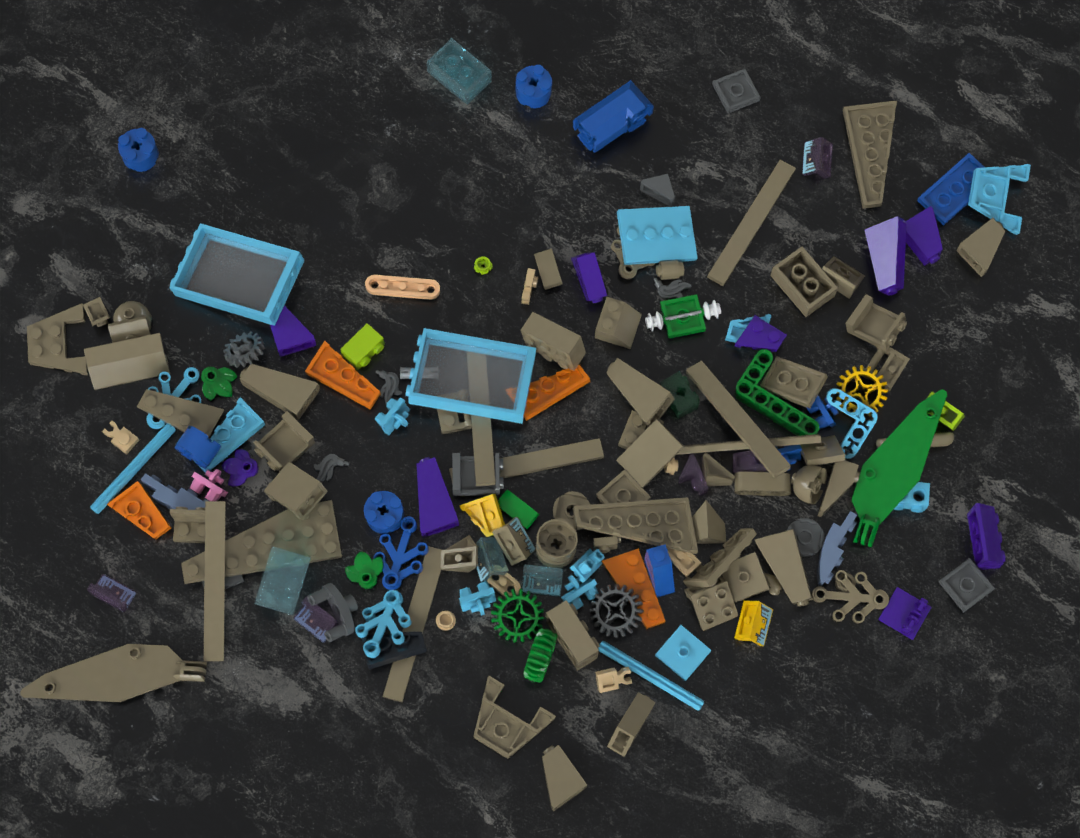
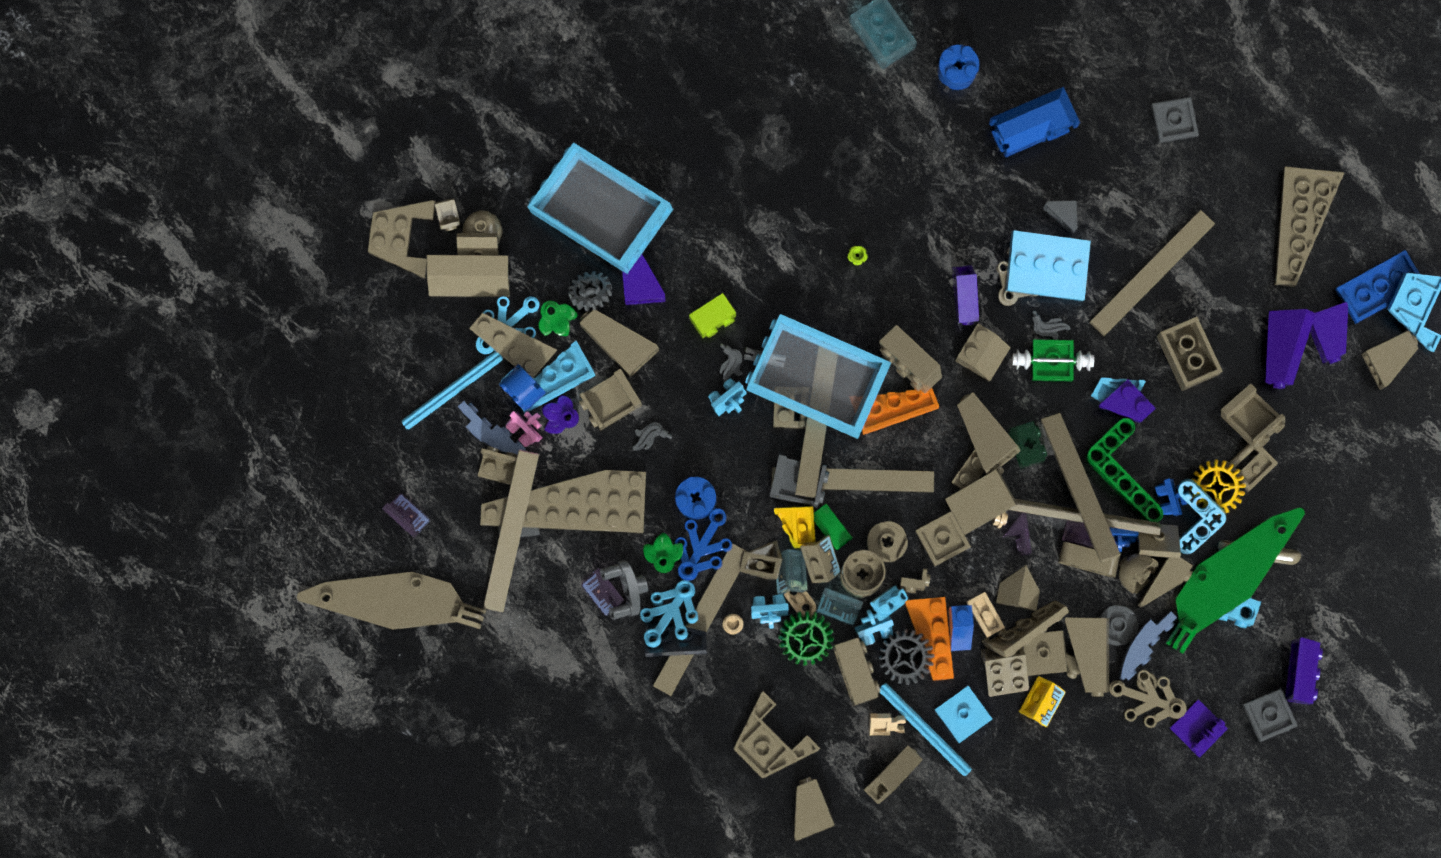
camera: 15 degrees right, 10 degrees up
tan plate [102,421,139,455] -> none
orange wing [107,481,172,539] -> none
blue brick [118,128,159,172] -> none
clear light blue brick [254,546,311,615] -> none
dark tan panel [264,462,328,521] -> none
orange wing [305,341,380,410] -> none
light nougat plate [365,275,440,300] -> none
dark purple slope [417,457,459,539] -> none
tan plate [522,268,538,305] -> none
green gear [524,628,557,683] -> none
dark tan slope [534,249,563,290] -> none
dark tan wing [573,497,698,554] -> none
dark tan brick [656,260,684,280] -> none
dark tan slope [702,452,735,487] -> none
dark tan tile [759,356,828,408] -> none
clear purple panel [802,137,833,178] -> none
dark tan slope [822,257,865,299] -> none
lime brick [927,392,965,431] -> none

